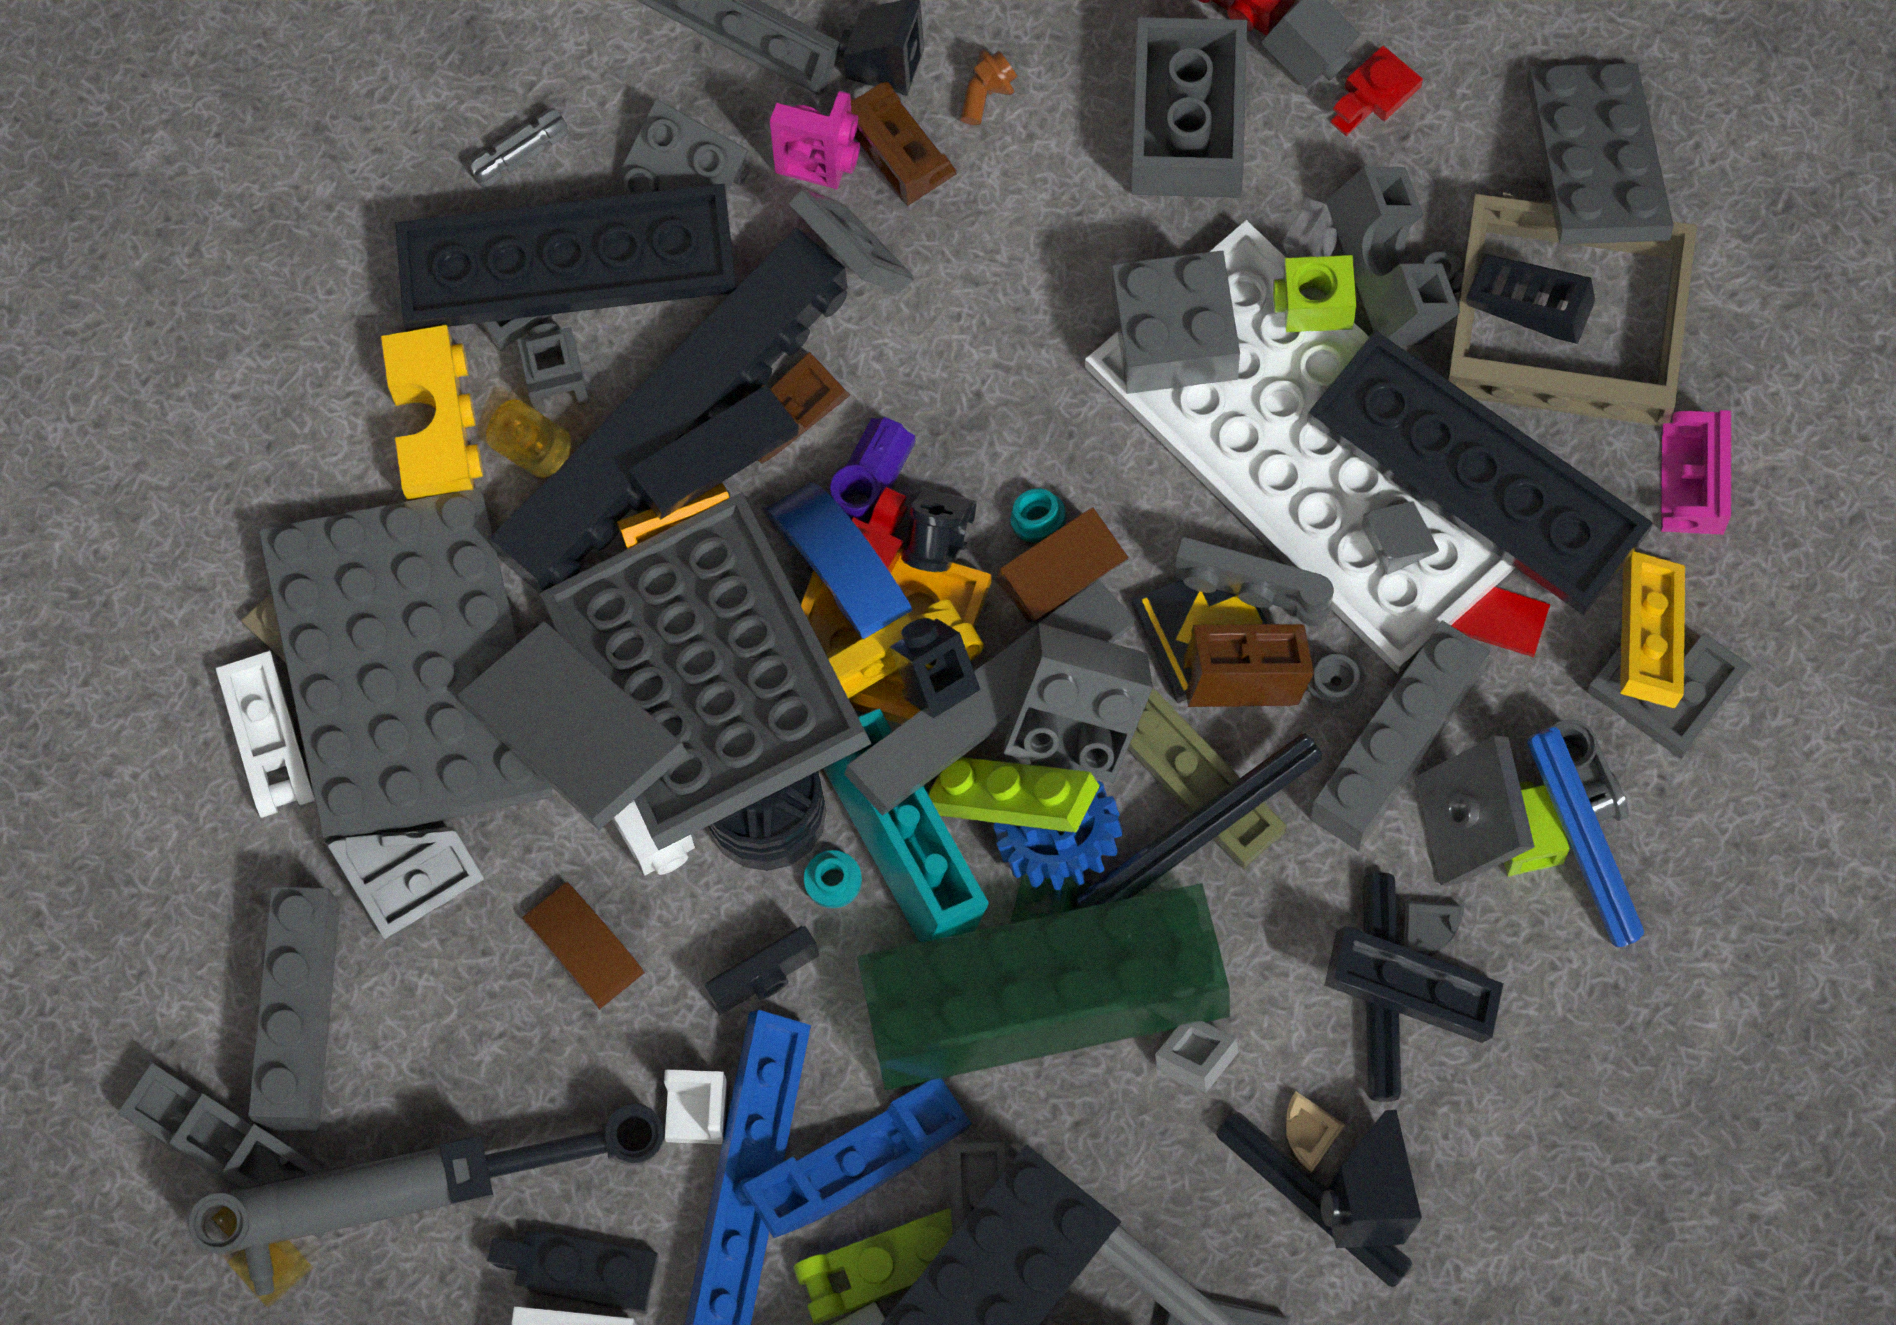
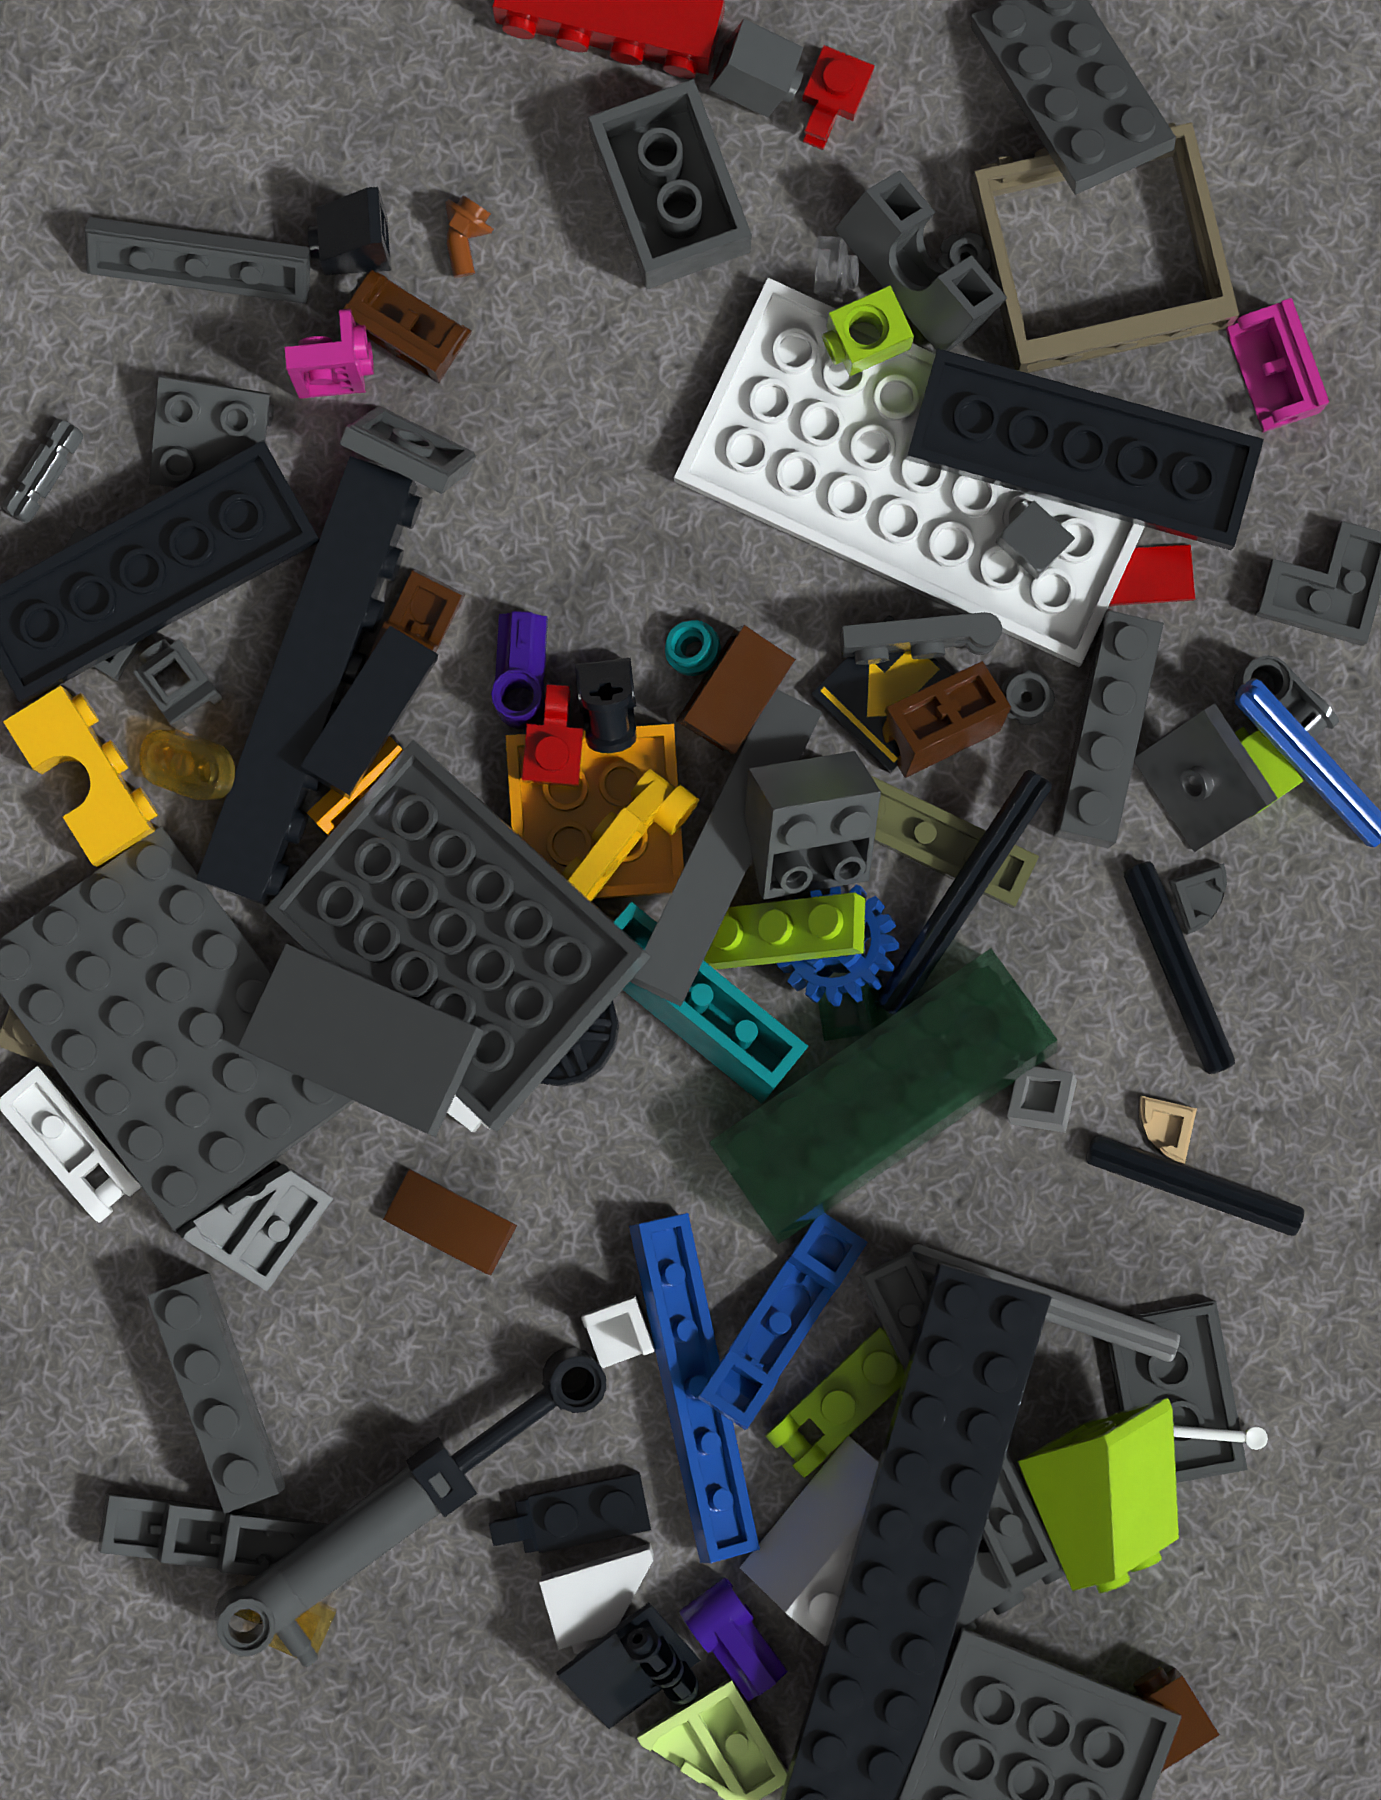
camera: 30 degrees left, 15 degrees up
black plate [705,925,819,1016] -> none
blue slope [763,482,913,639] -> none
teal plate [804,850,862,908] -> none
black brick [889,618,981,718] -> none
dark grey brick [1111,250,1240,394] -> none
black slope [1321,1110,1422,1248] -> none
black plate [1324,926,1504,1043] -> none
black slope [1466,254,1595,344] -> none
yellow plate [1620,551,1685,709] -> none

